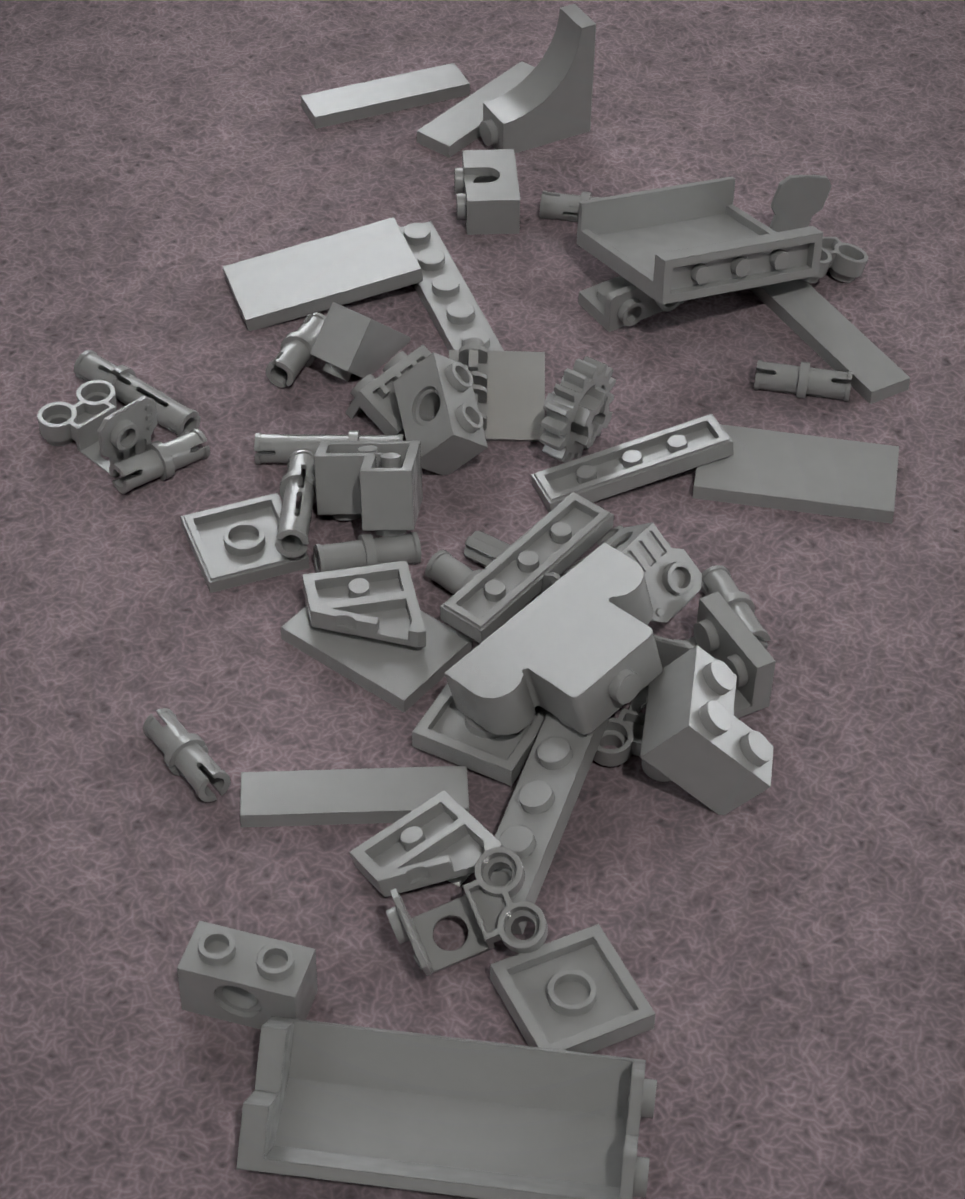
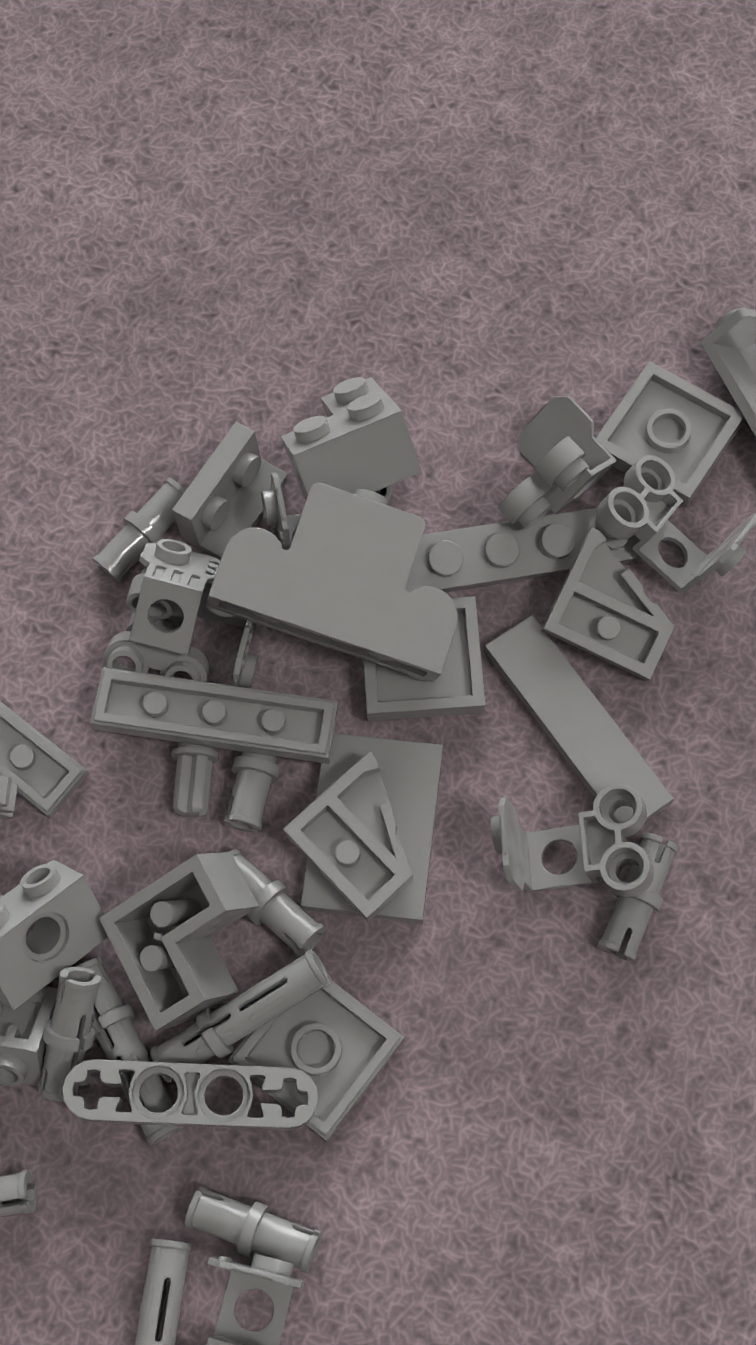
camera: 115 degrees left, 25 degrees up
none -> light grey pin [37,967,101,1102]
none -> light grey beam [63,1059,318,1131]
none -> light grey piece [490,783,654,897]
none -> light grey piece [498,396,617,529]

